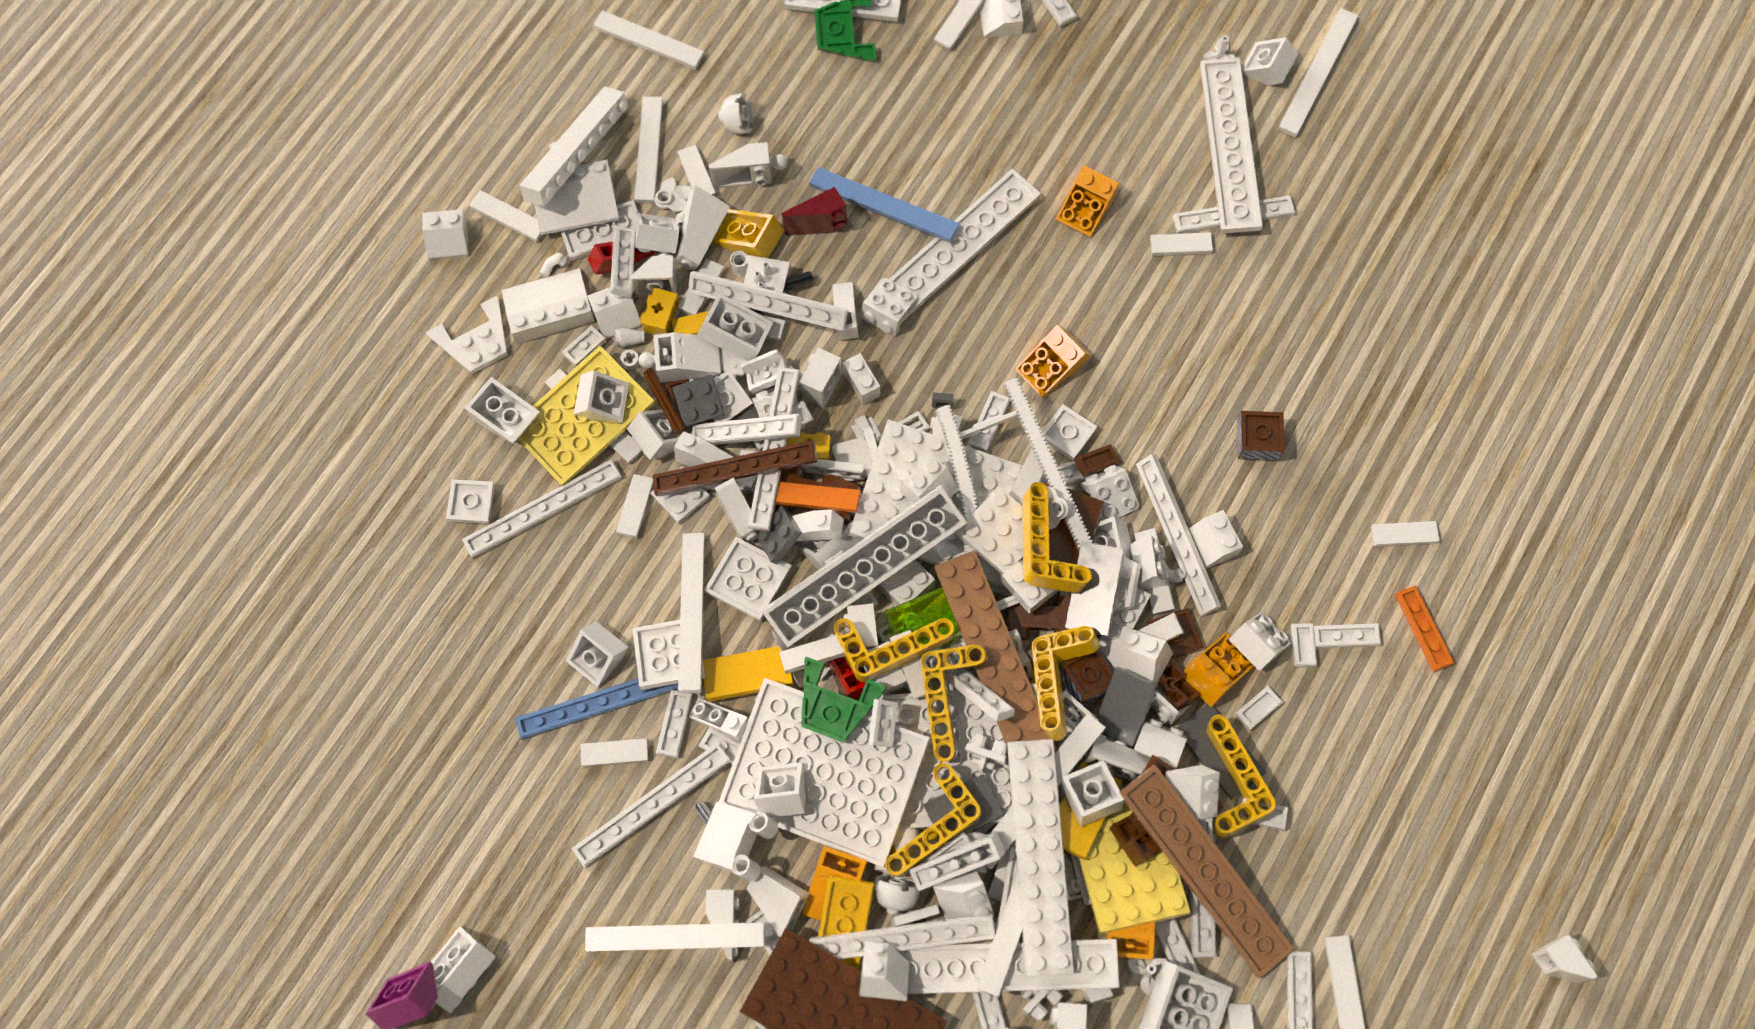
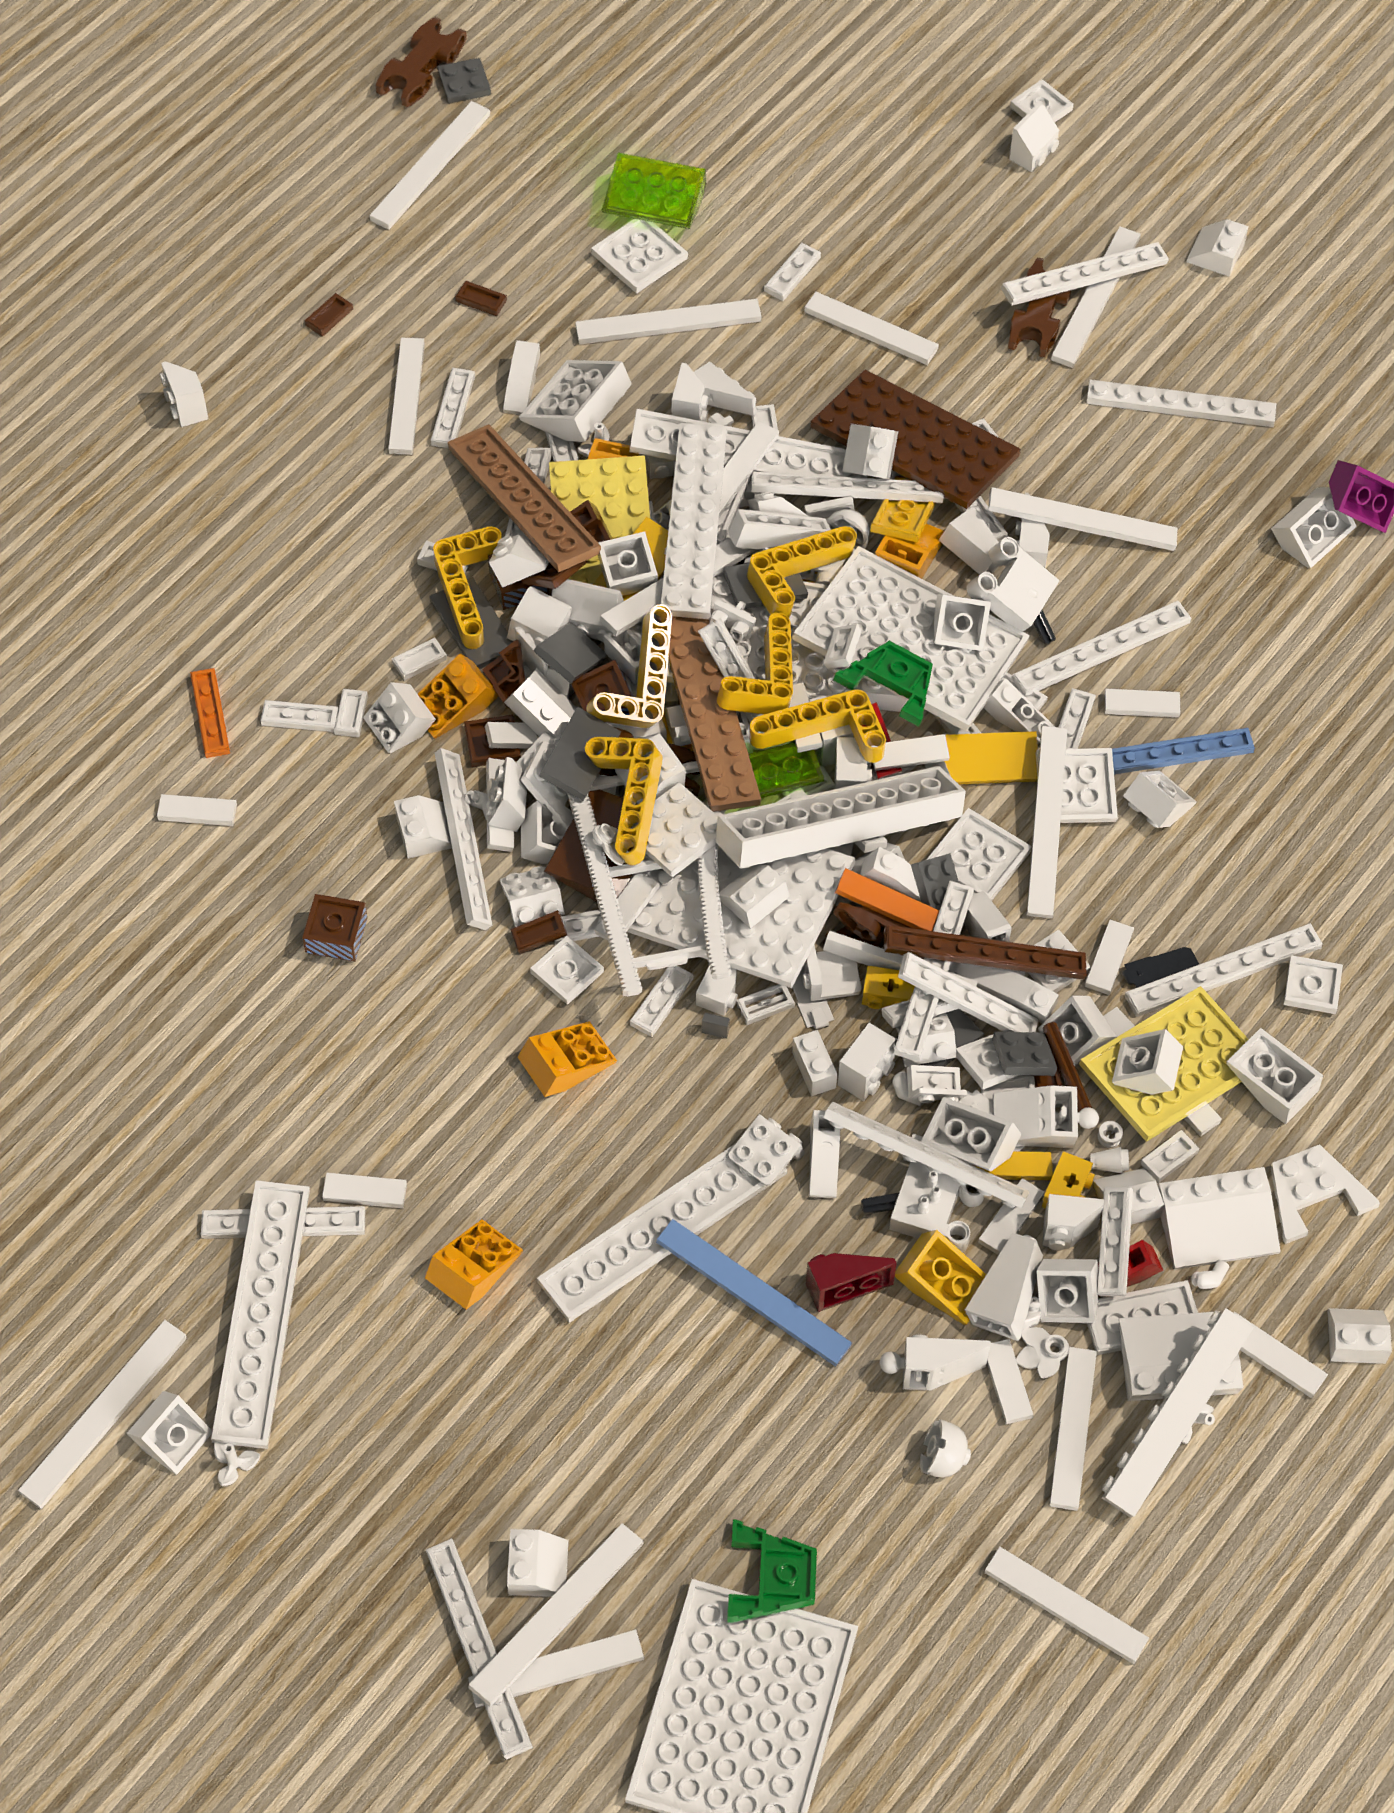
camera: 175 degrees left, 10 degrees down
none -> black piece [1122,947,1199,988]

